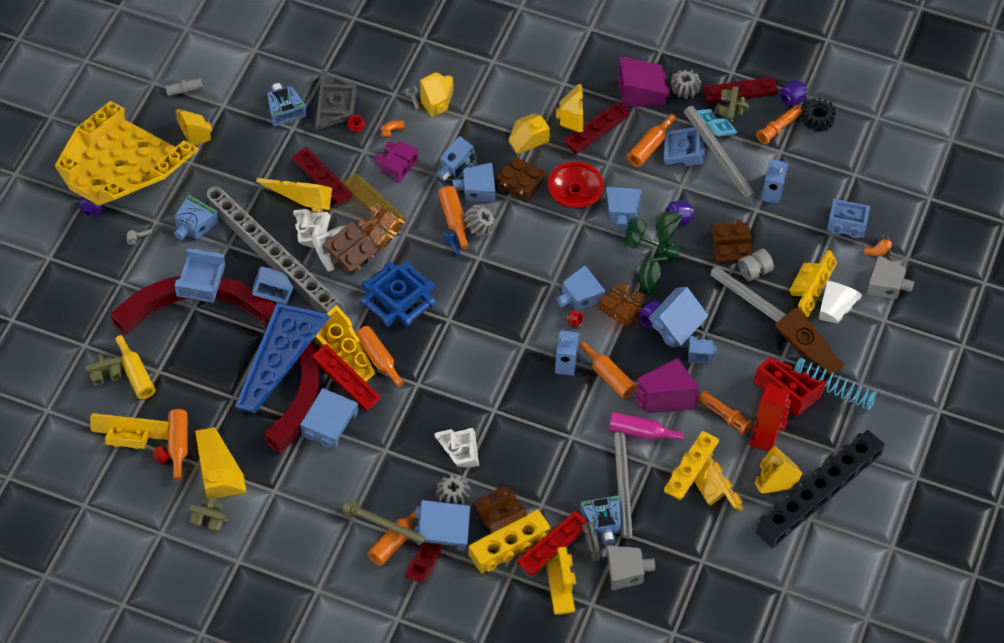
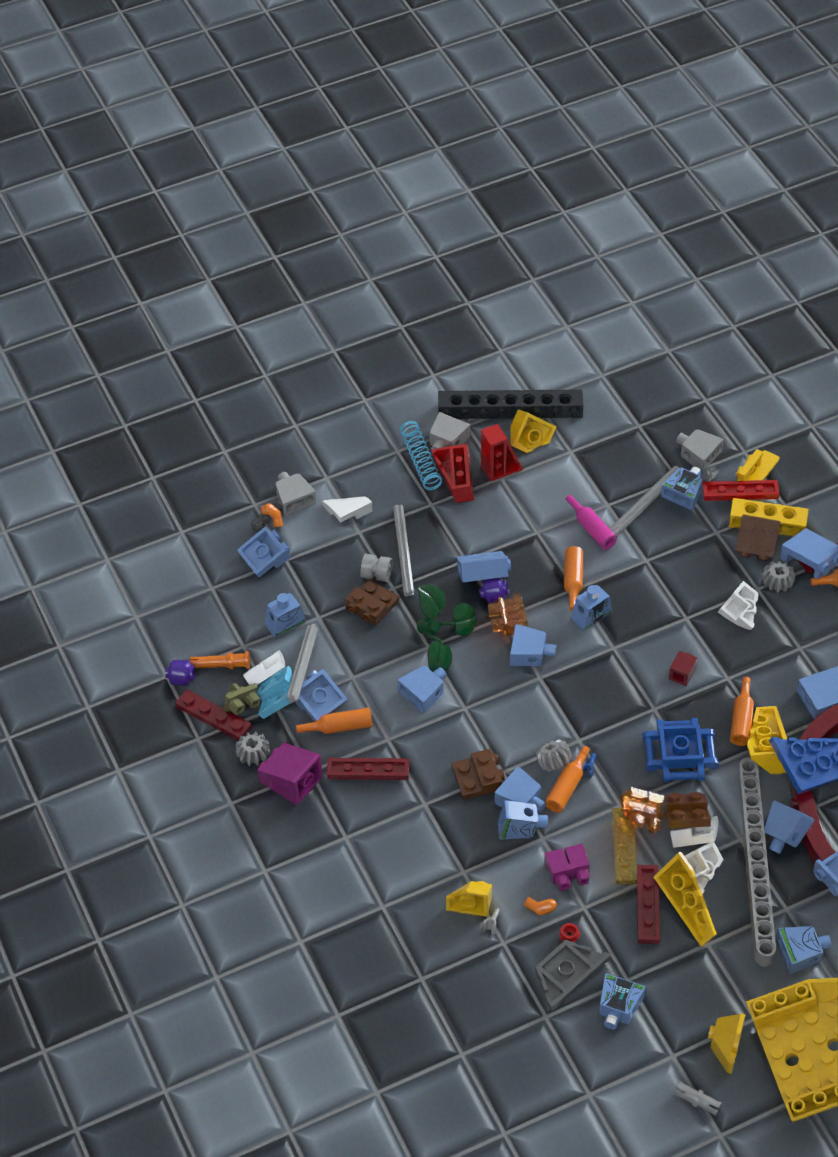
camera: 135 degrees left, 5 degrees down
red plate [312,343,381,412] -> none
yellow slope [509,114,550,155] -> none
red dish [548,161,604,208] -> none
yellow slope [556,84,583,132] -> none
red plate [567,309,583,328] -> none
magenta slope [635,358,699,413] -> none
yellow bracket [664,431,719,500] -> none
dark purple head [665,200,694,225] -> none
medium blue brick [688,336,717,364] -> none
yellow bracket [694,453,744,512] -> none
orange pin [698,391,753,436] -> none
reddish brown piece [775,308,844,377] -> none
yellow bracket [789,250,837,318] -> none
black tyre [802,98,836,132] -> none
none -> white slope [243,650,285,685]
none -> light grey torso [430,412,470,449]
none -> dark red brick [668,651,697,687]

